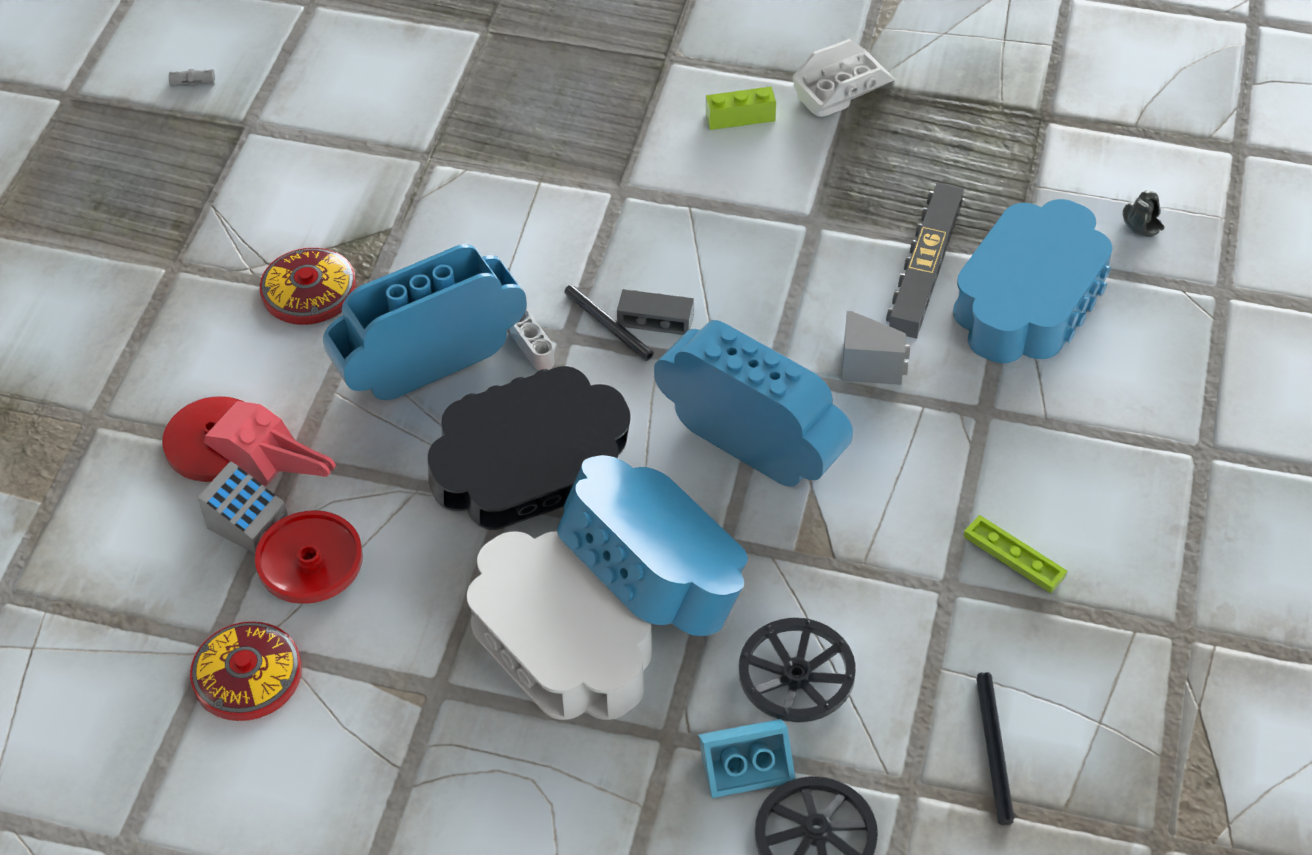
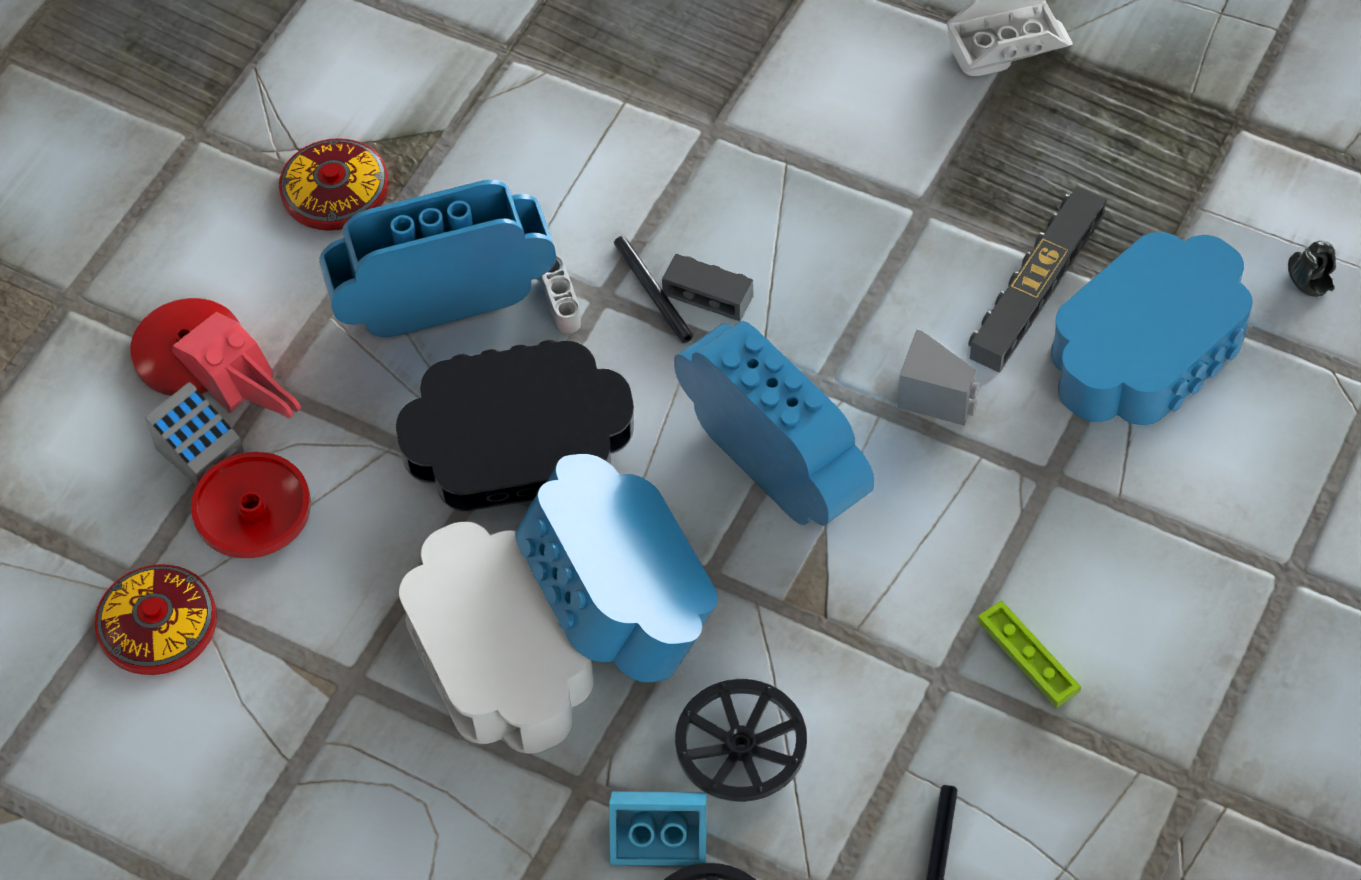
camera: 15 degrees right, 5 degrees up
lime brick [705,86,776,130] -> none

